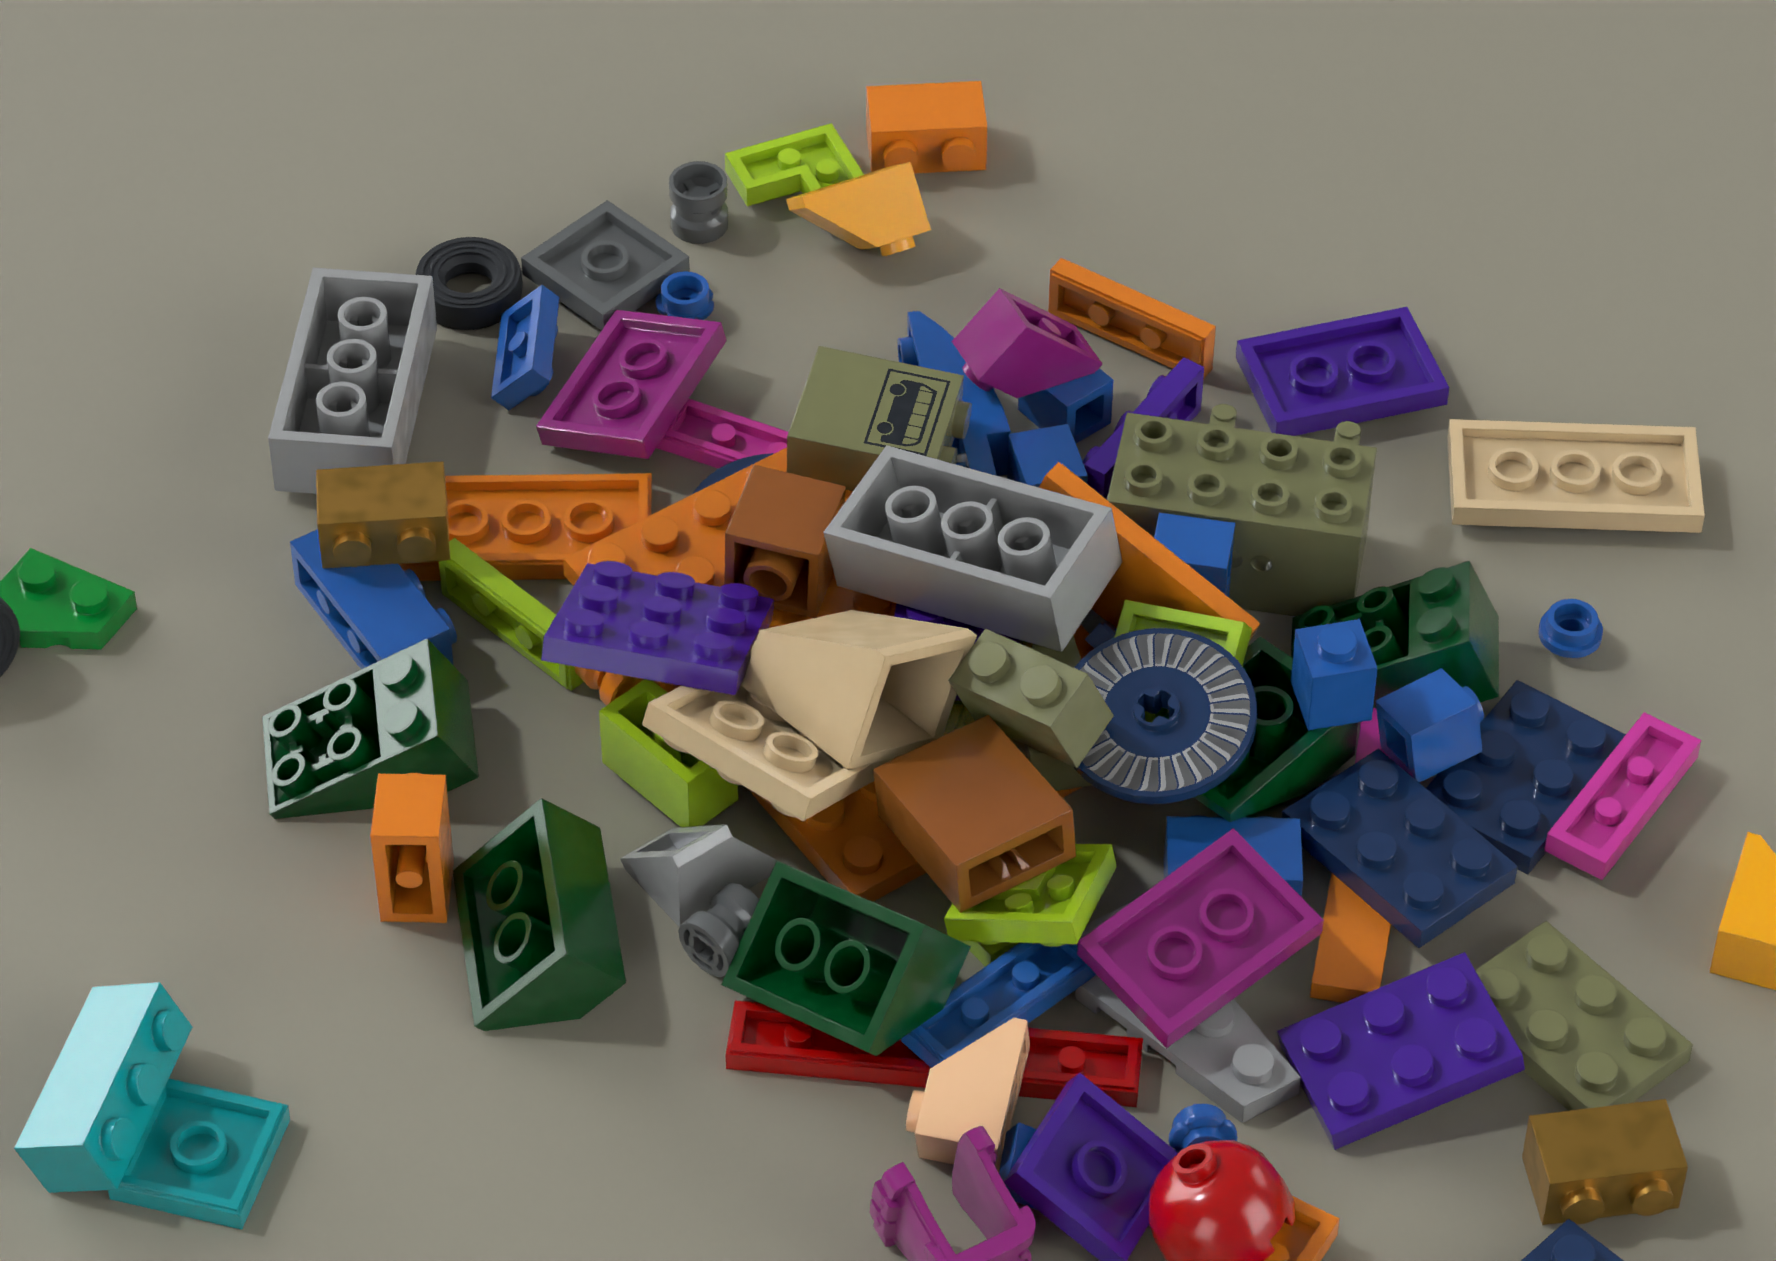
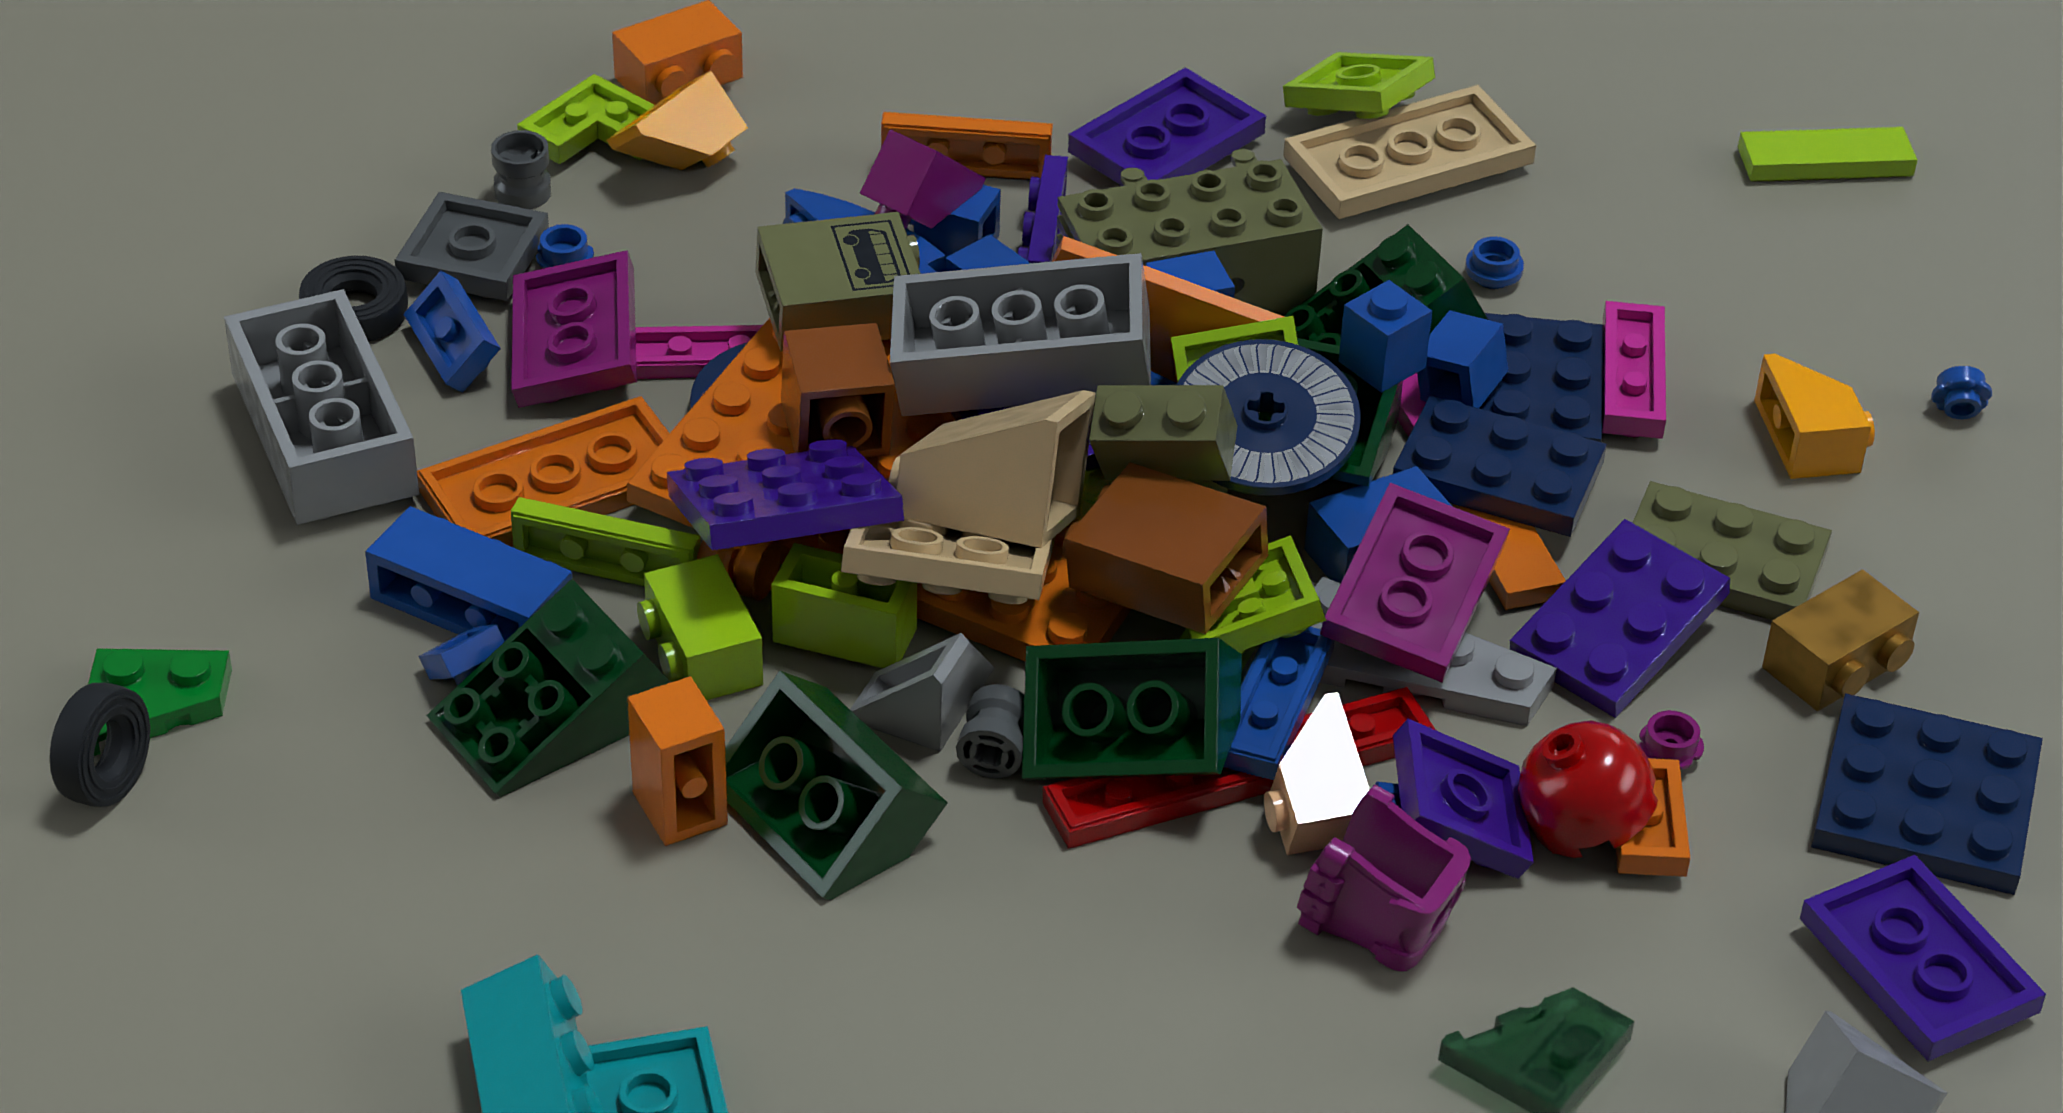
camera: 30 degrees left, 5 degrees down
pearl gold brick [316,461,450,569] -> none
blue plate [1168,1104,1238,1153] -> none
none -> blue plate [418,625,505,685]
none -> lime brick [637,554,763,700]
none -> lime plate [1283,52,1435,119]
none -> magenta plate [1639,710,1704,770]

